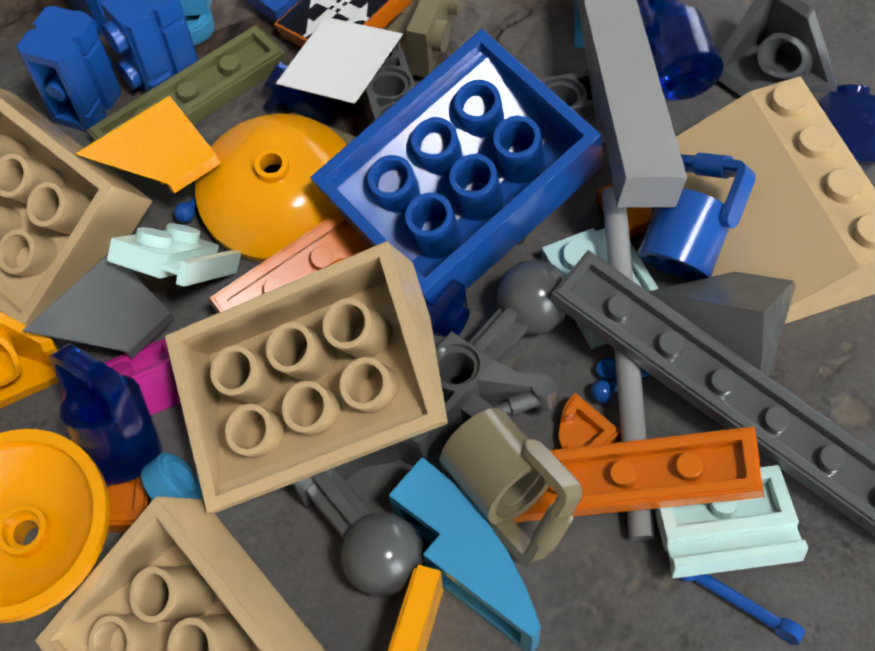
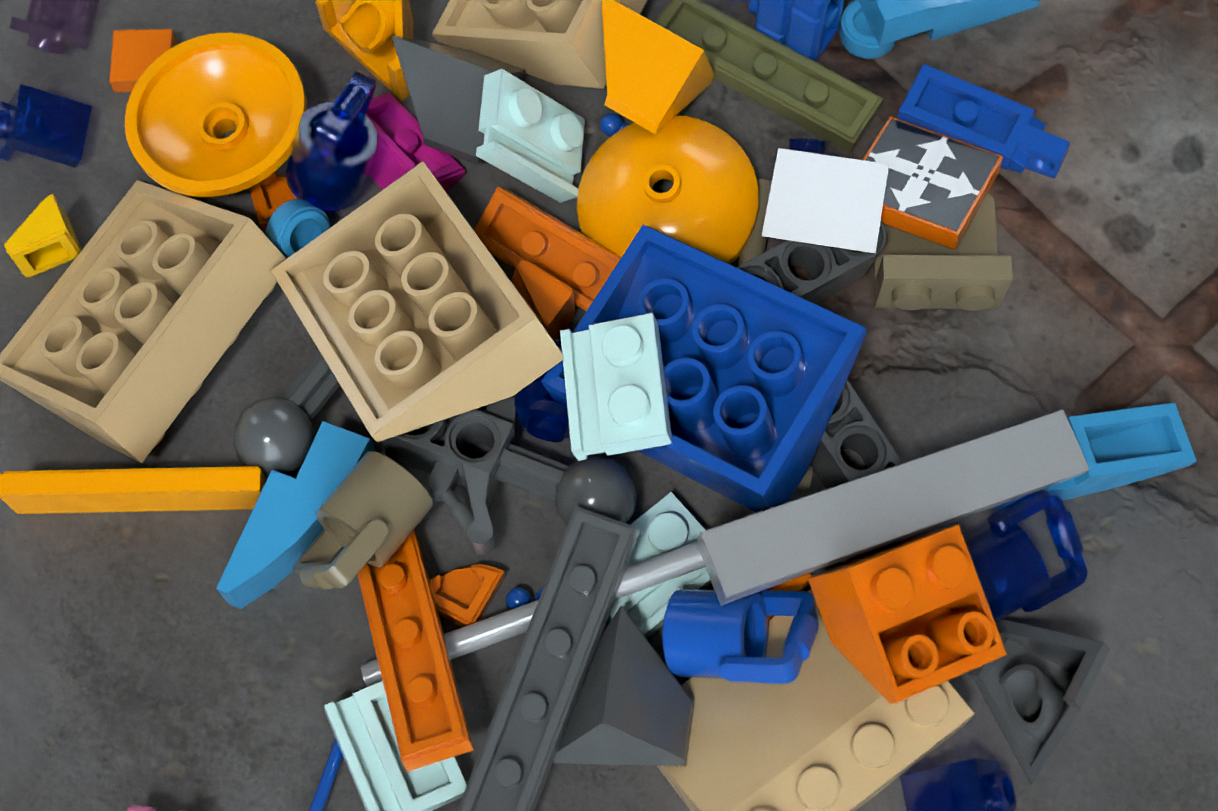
camera: 70 degrees right, 10 degrees up
none -> light aqua plate [560,313,672,461]
none -> orange slope [808,525,1007,703]

